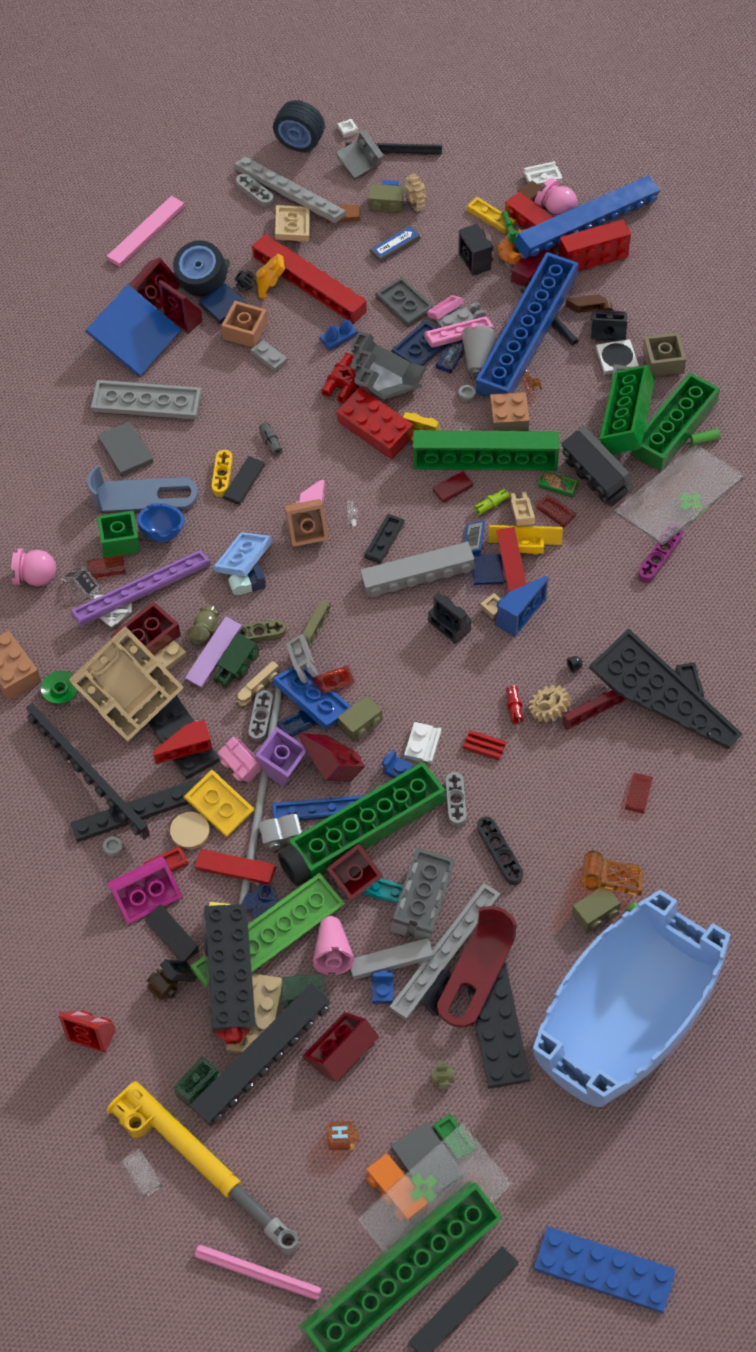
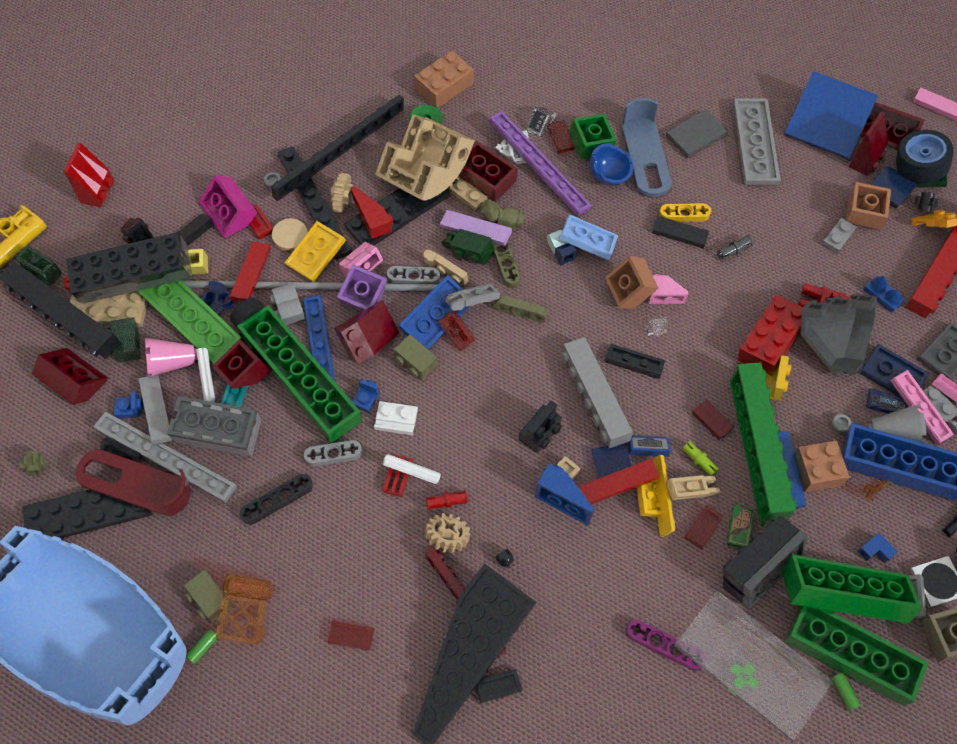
camera: 80 degrees right, 5 degrees up
bright pink tile [11,548,56,586] -> none
clear blue tile [277,710,318,737] -> none
none -> white axle [196,348,215,402]
none -> tan gear [330,173,353,213]
none -> white axle [383,454,441,484]
none -> blue piece [857,533,898,563]

